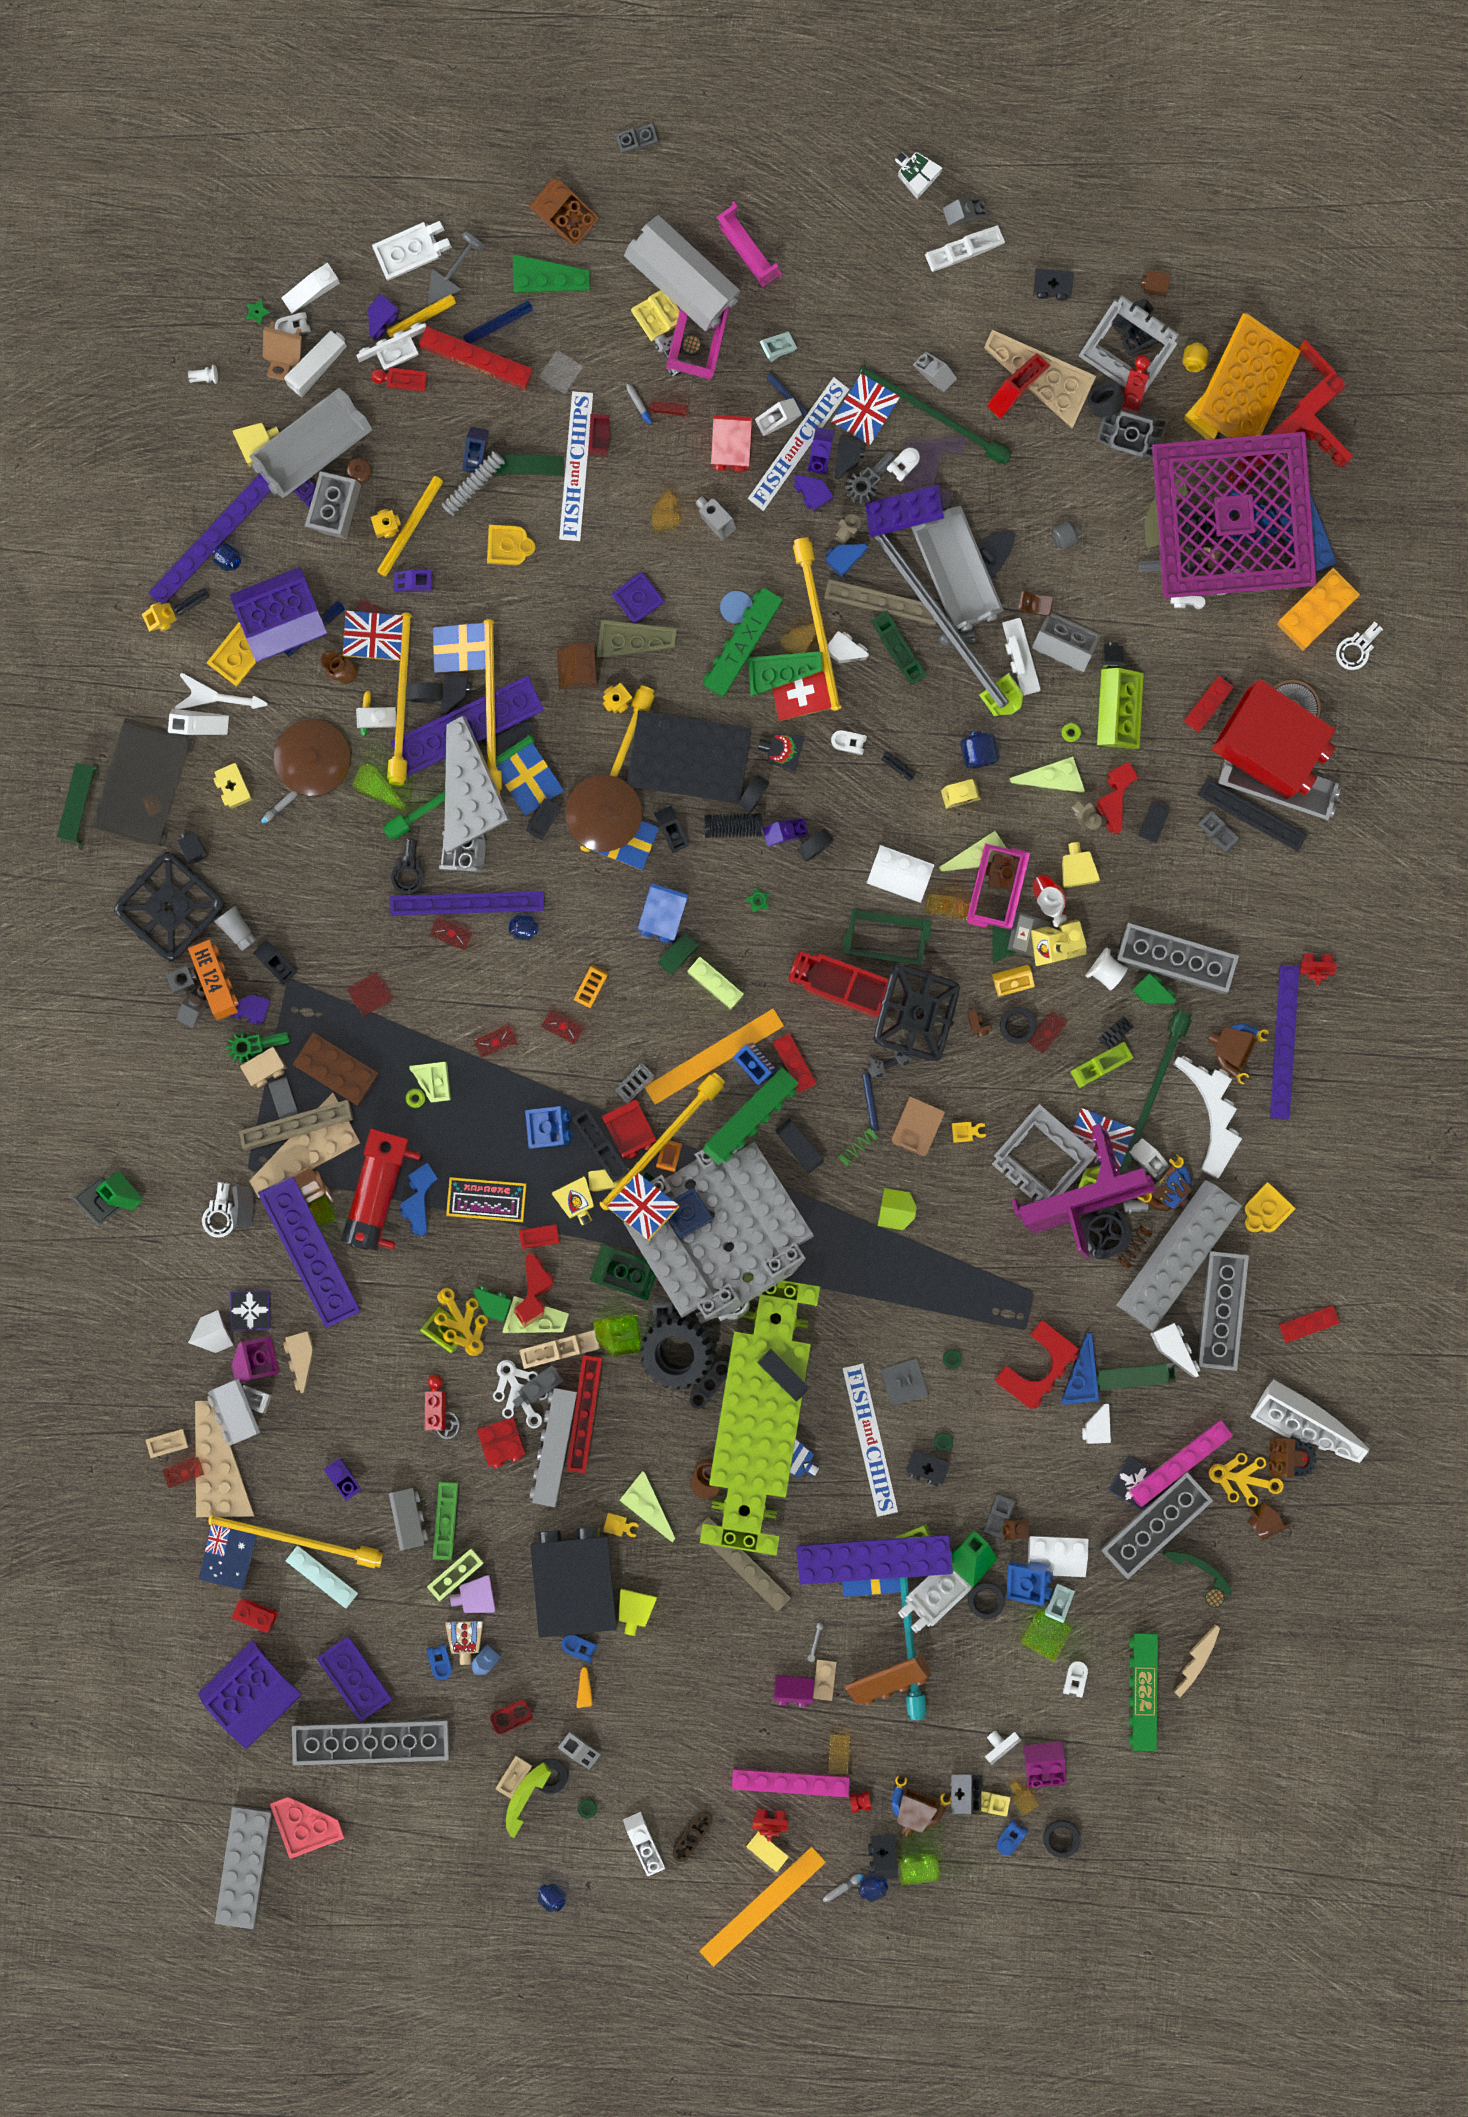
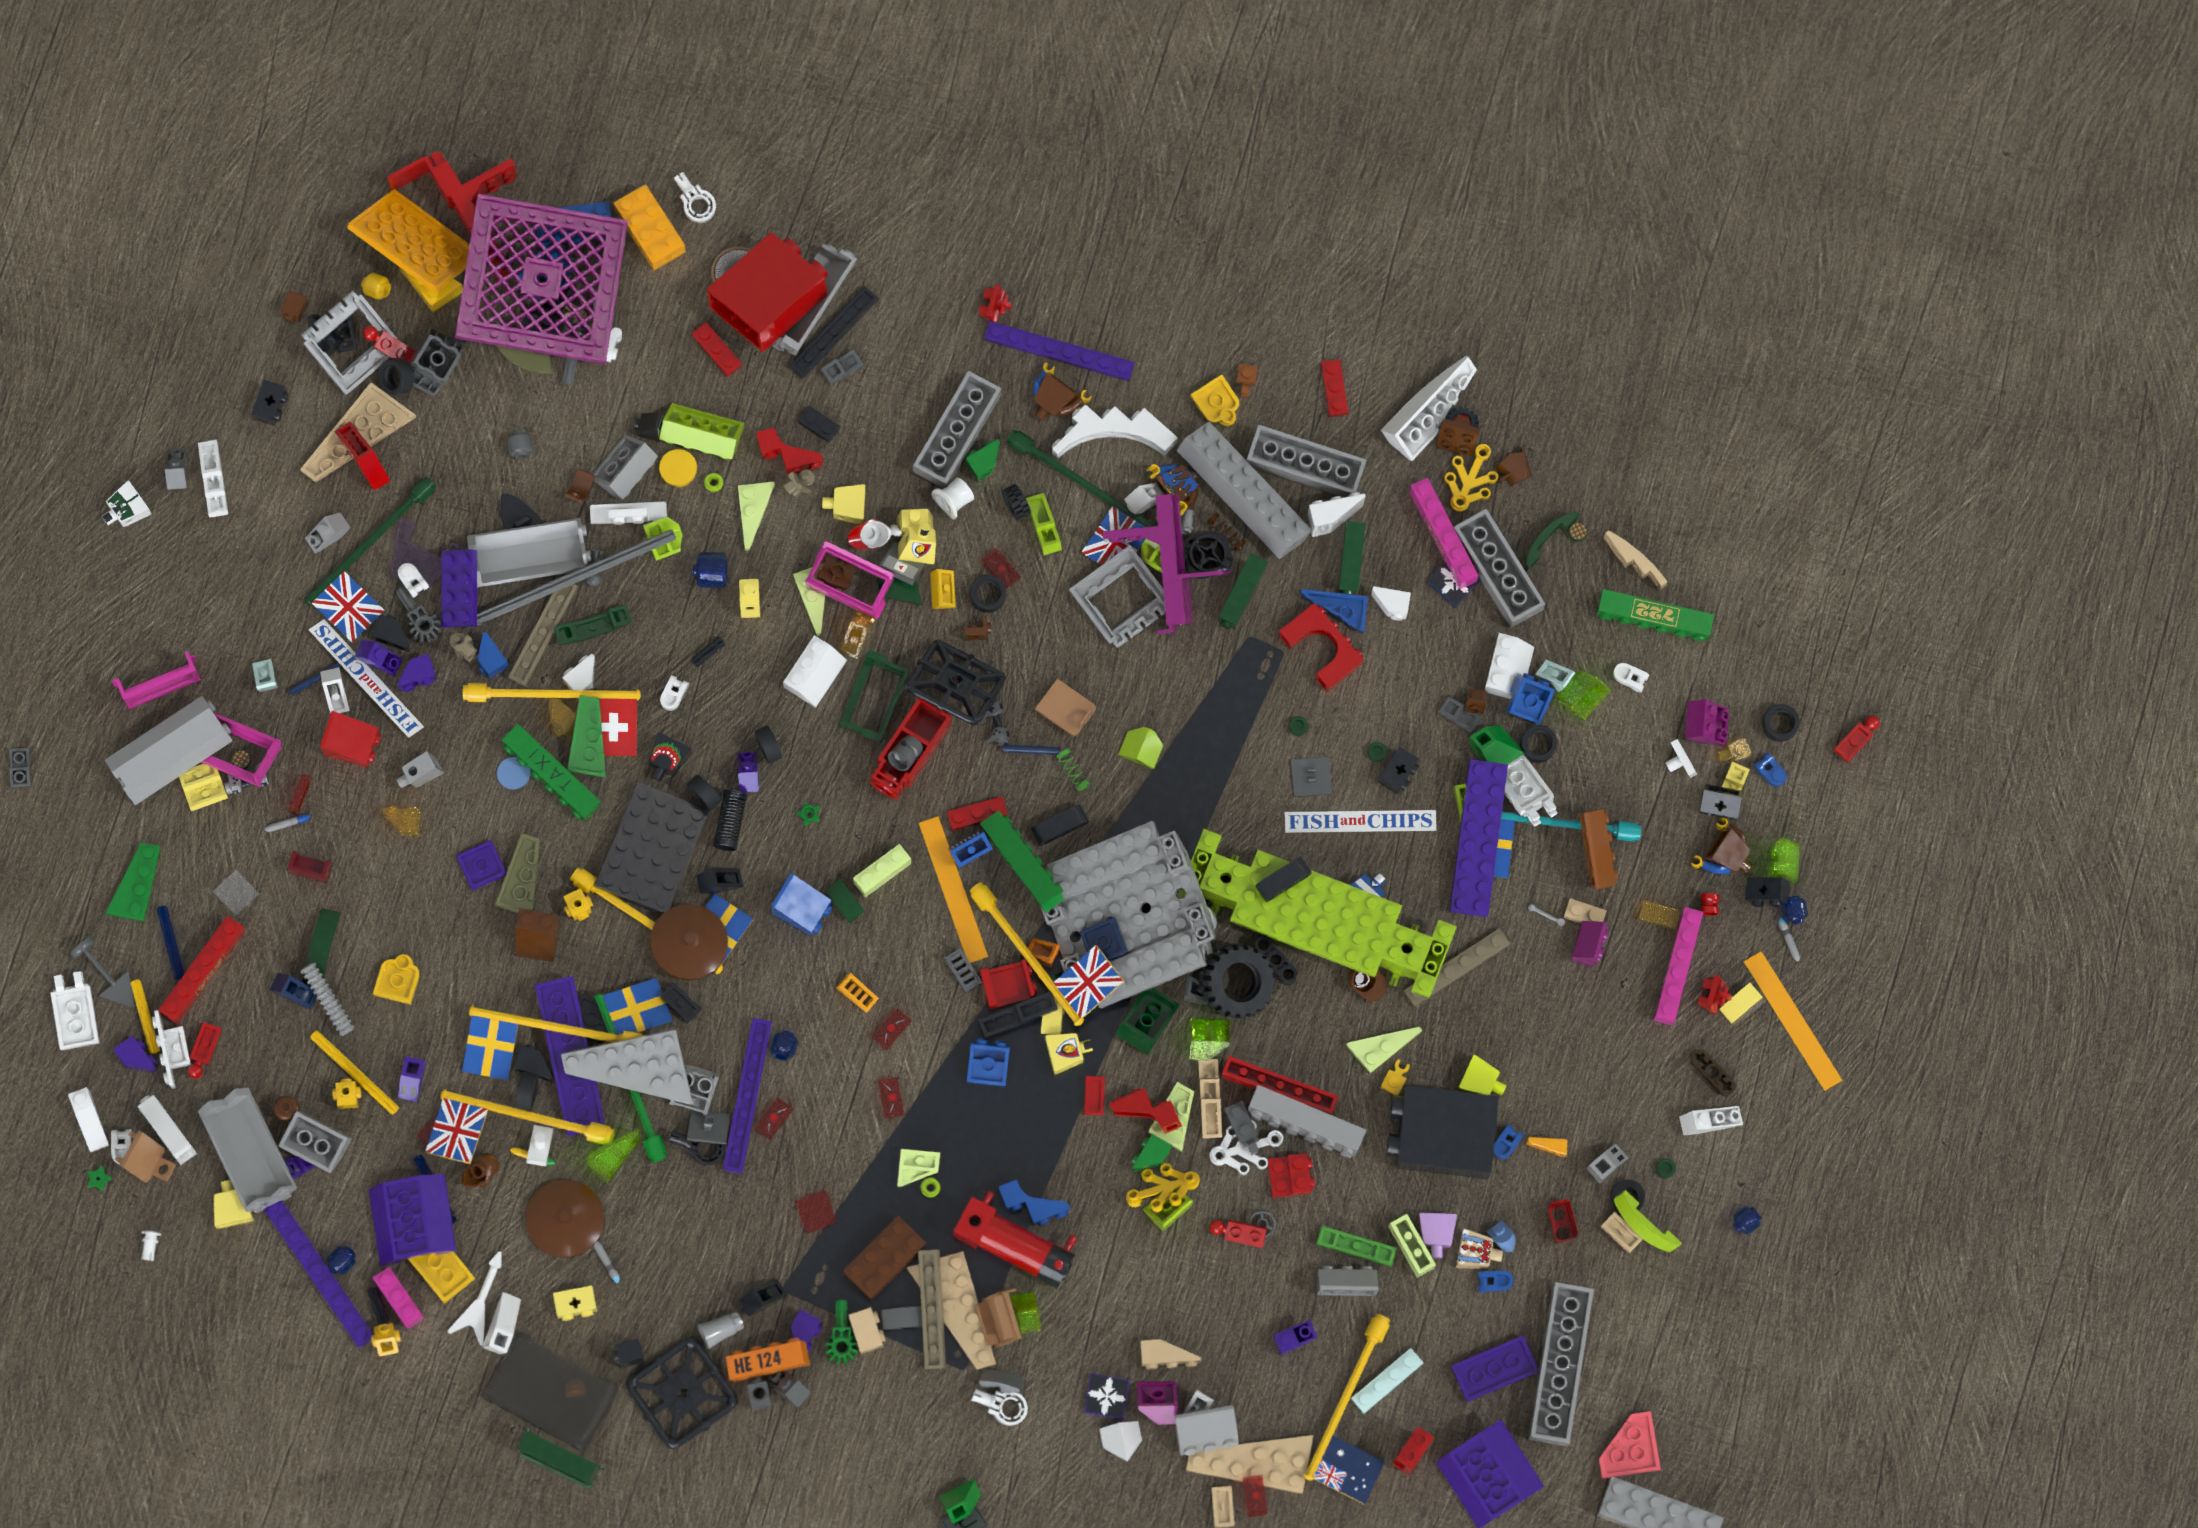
camera: 85 degrees left, 10 degrees down
dark purple plate [258,1176,360,1328] -> none
tile [446,1178,526,1222] -> none
dark orange slope [528,178,599,247] -> none
white sticker [559,391,593,541] -> none
yellow plate [952,1122,986,1143] -> none
none -> dark pink brick [373,1267,424,1329]
none -> yellow tile [659,449,697,487]
none -> dark grey piece [687,1110,730,1144]
none -> dark grey wheel [888,735,923,771]
none -> dark green slope [1218,553,1268,630]
none -> dark orange plate [1236,364,1258,398]
none -> red plate [1833,715,1880,763]

